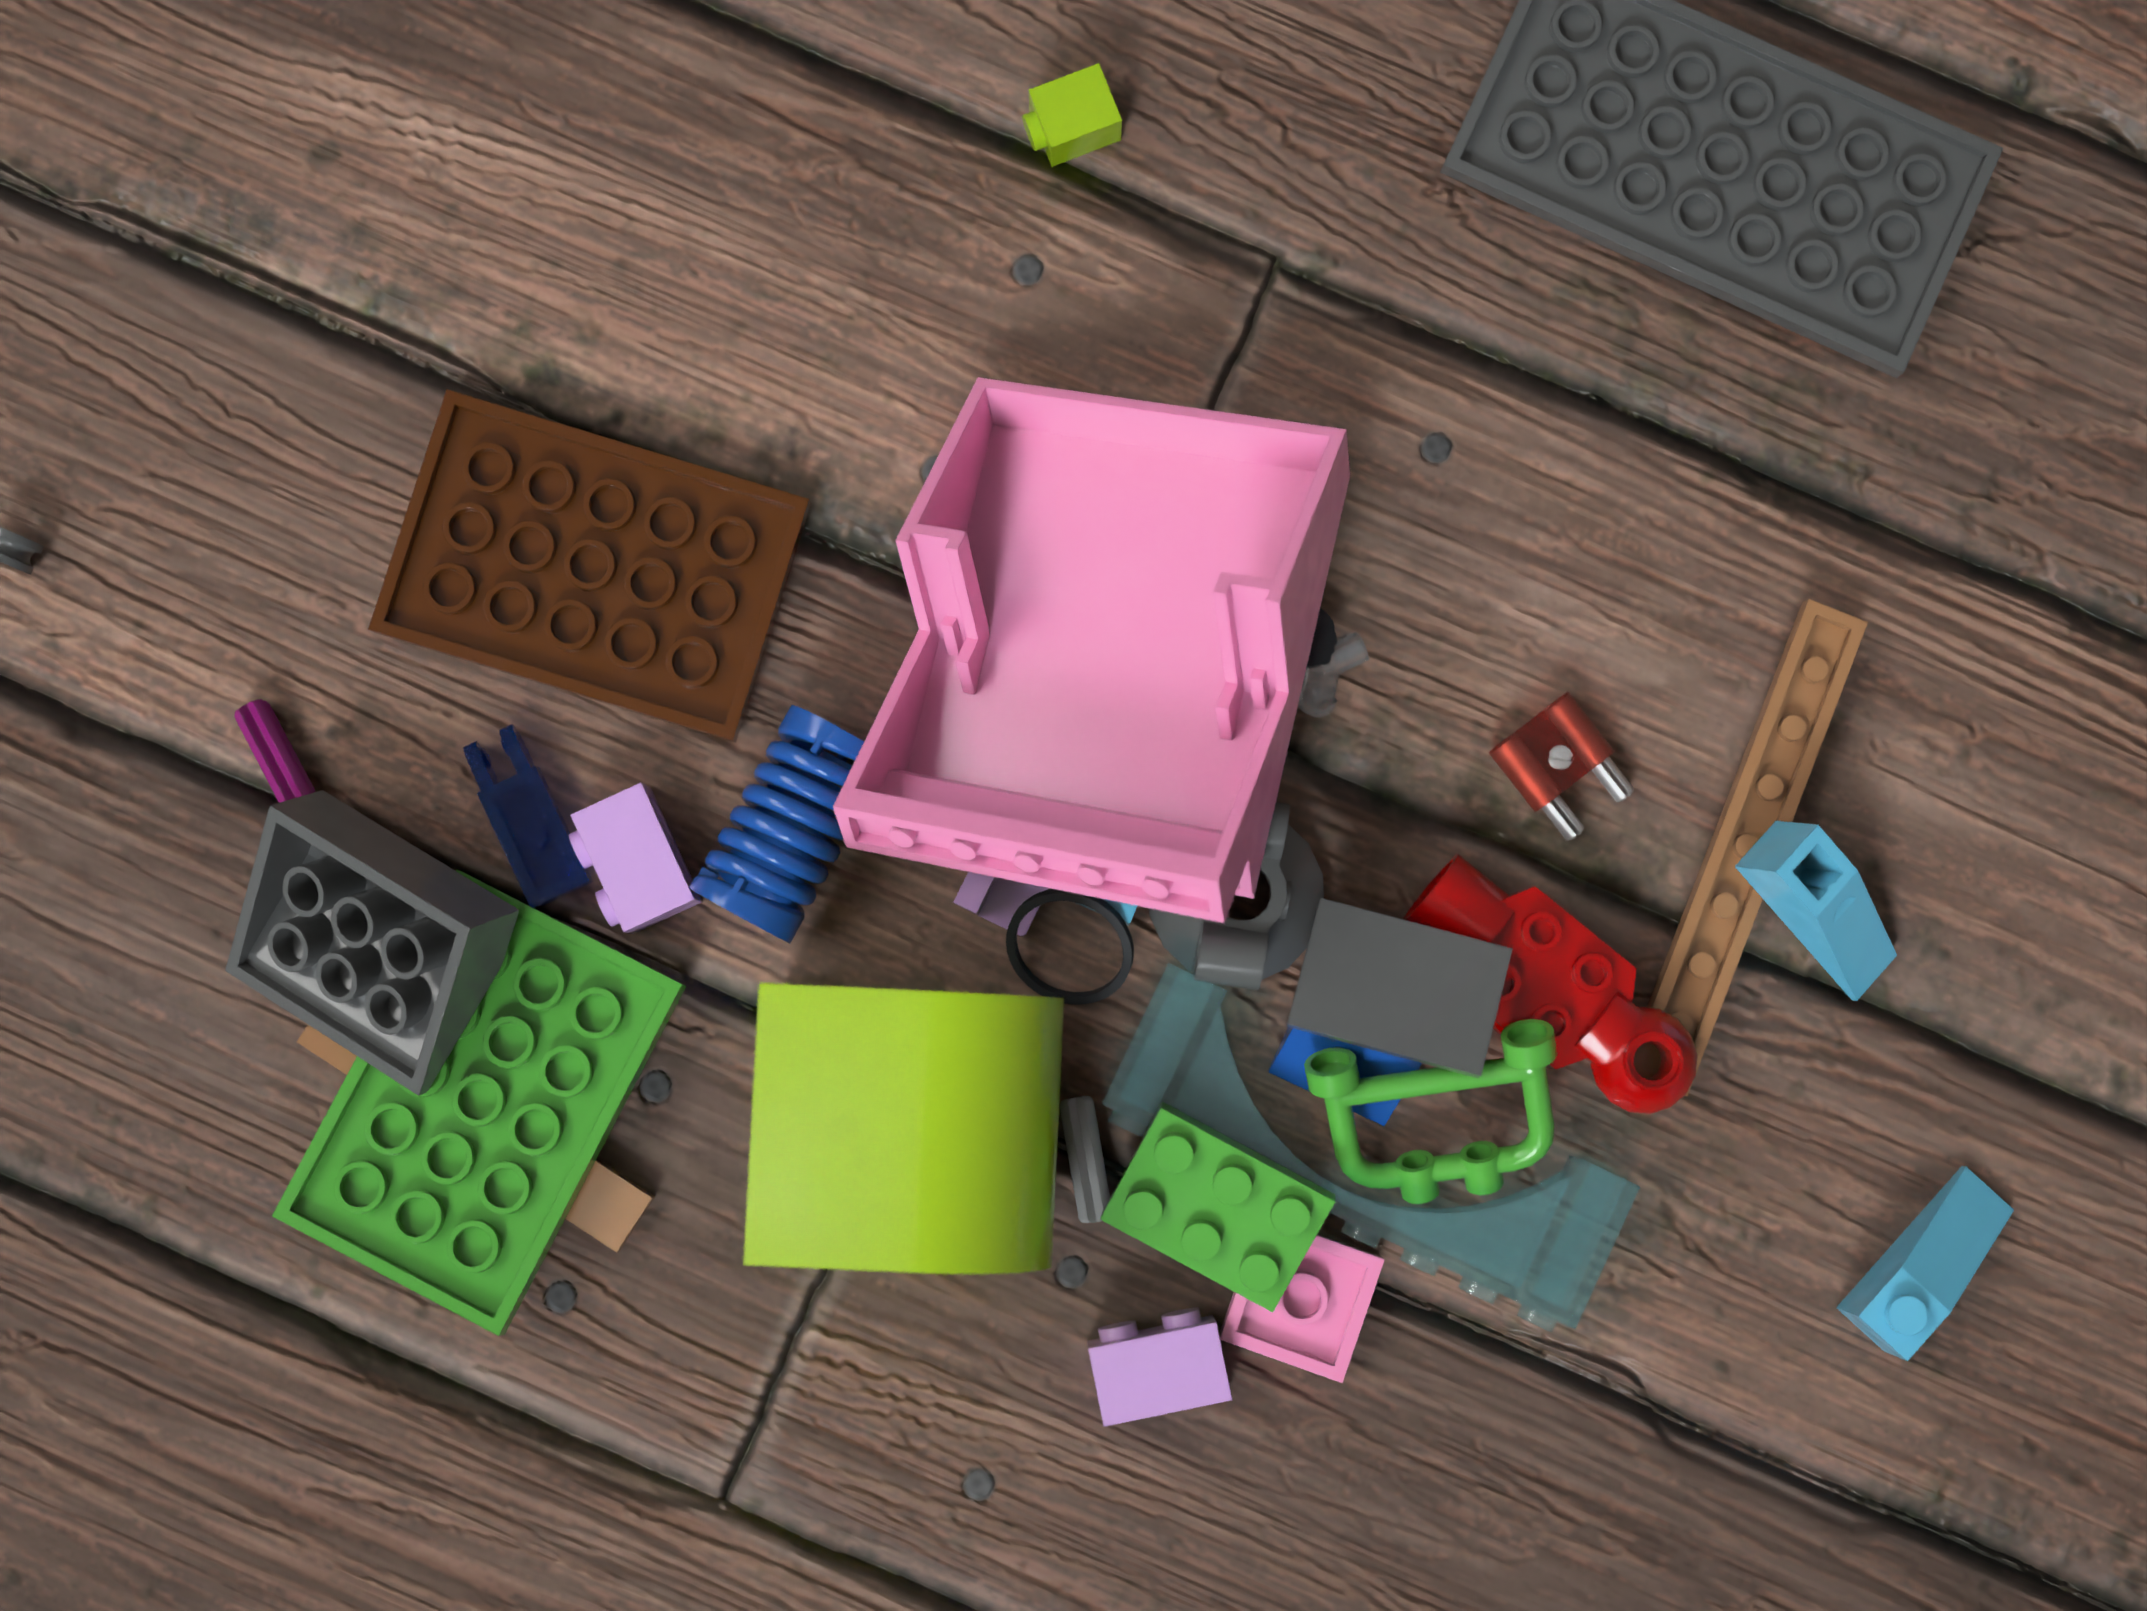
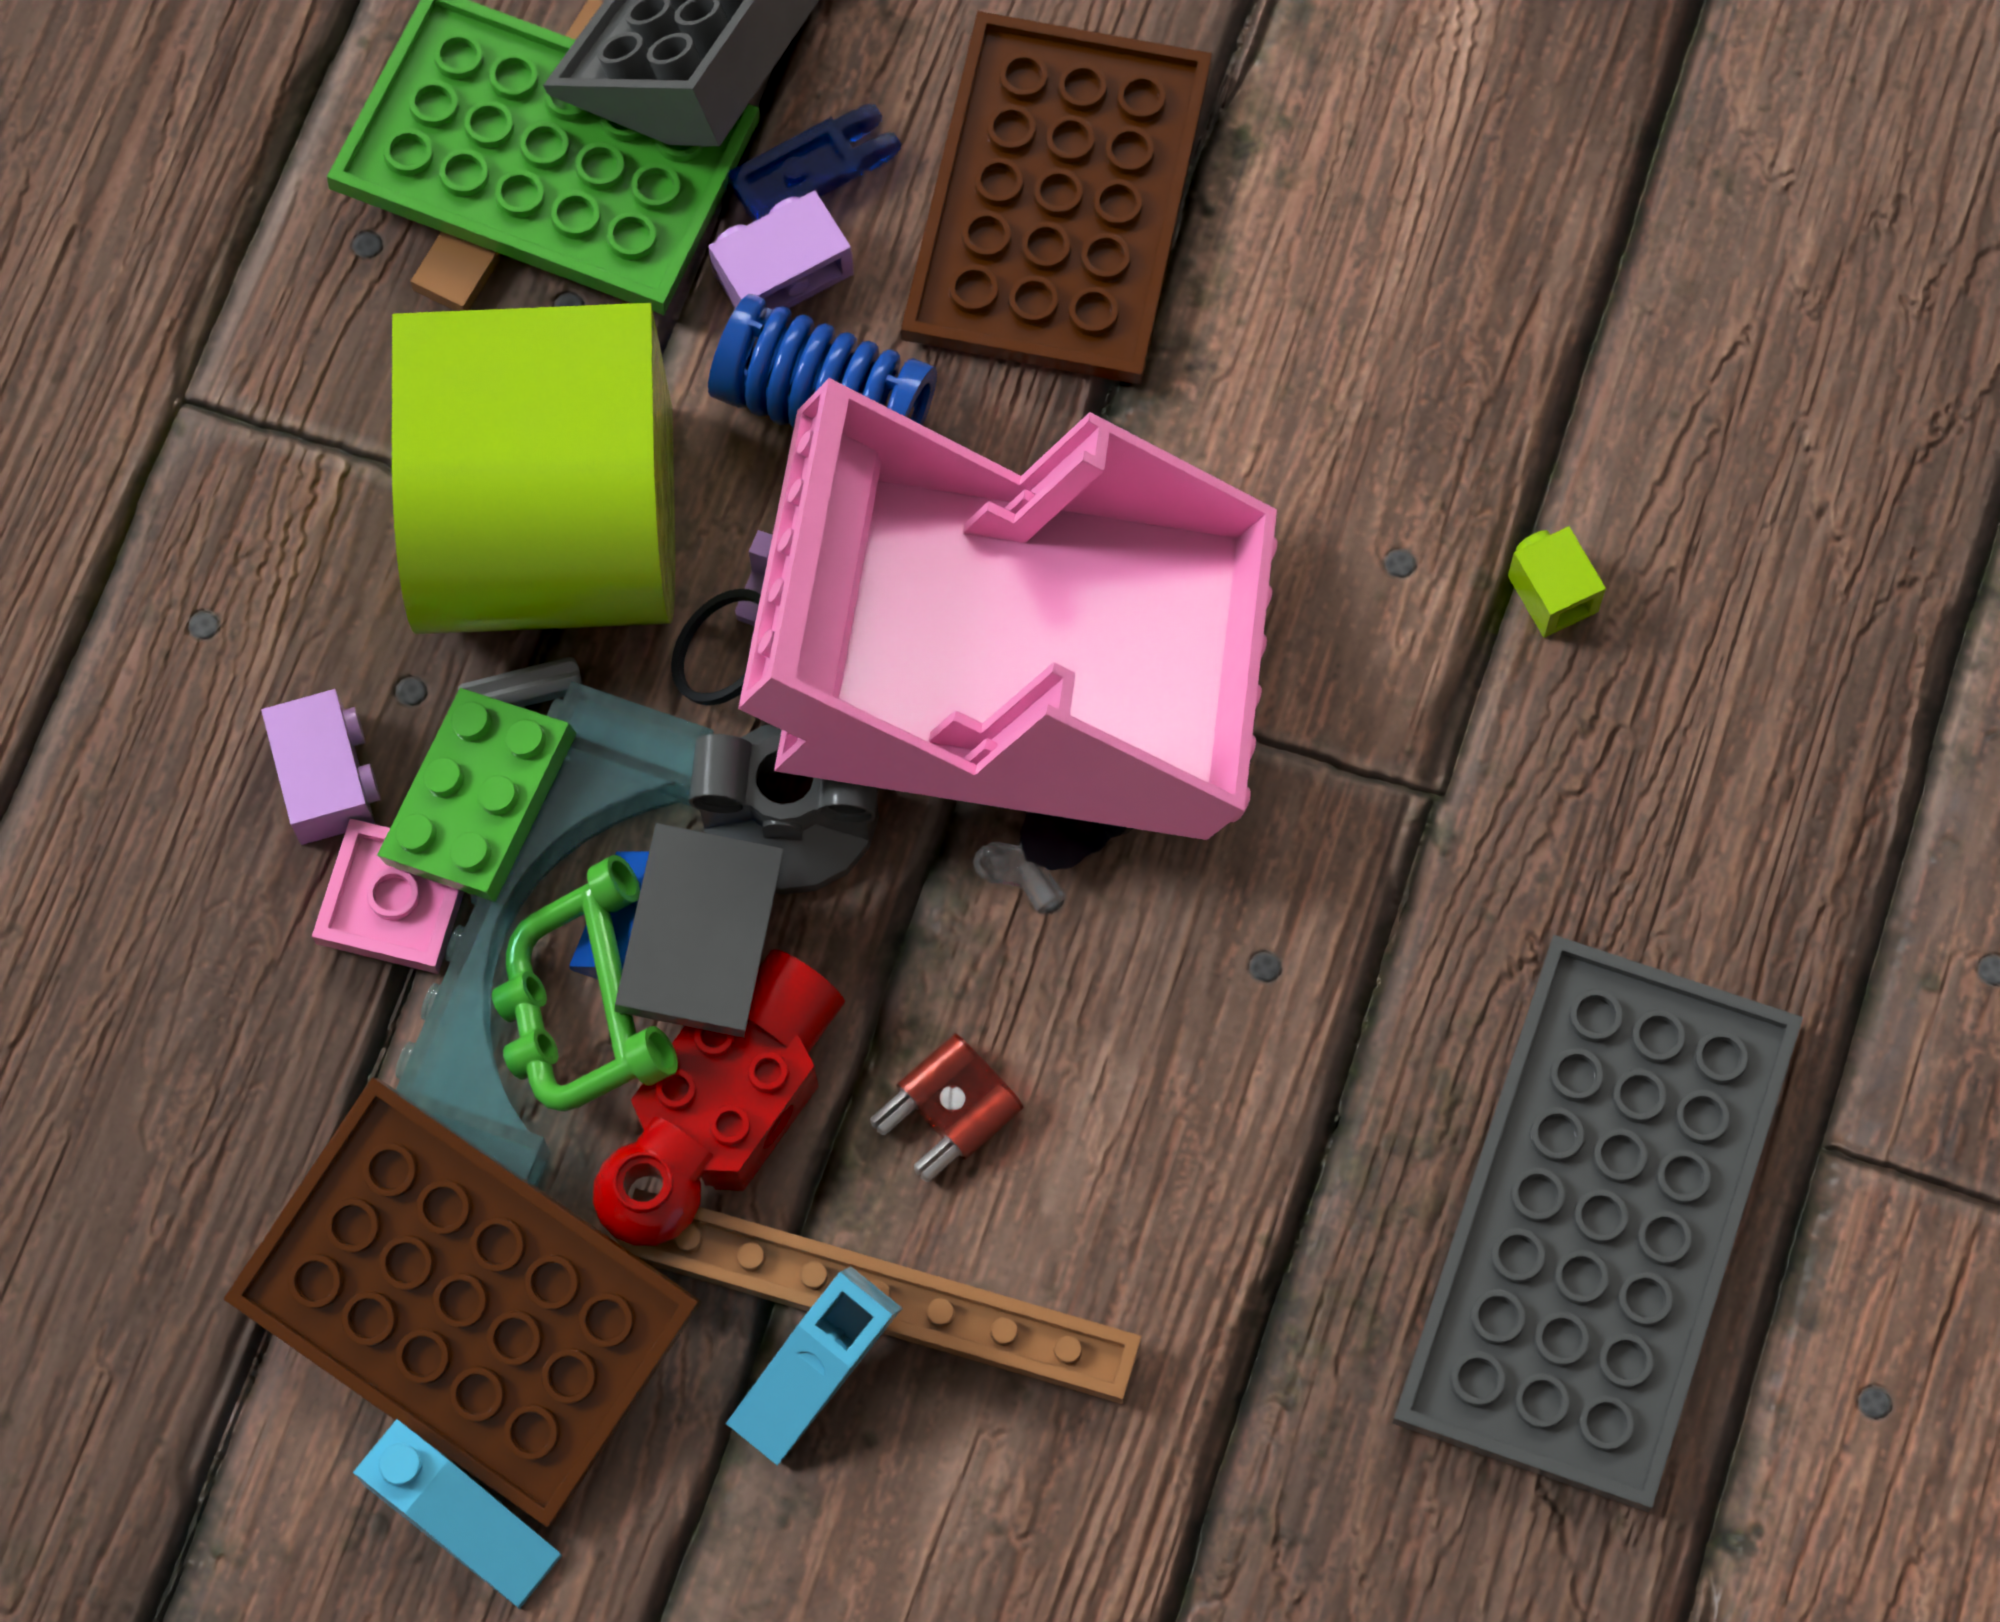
camera: 90 degrees right, 15 degrees down
none -> reddish brown plate [223,1077,702,1527]

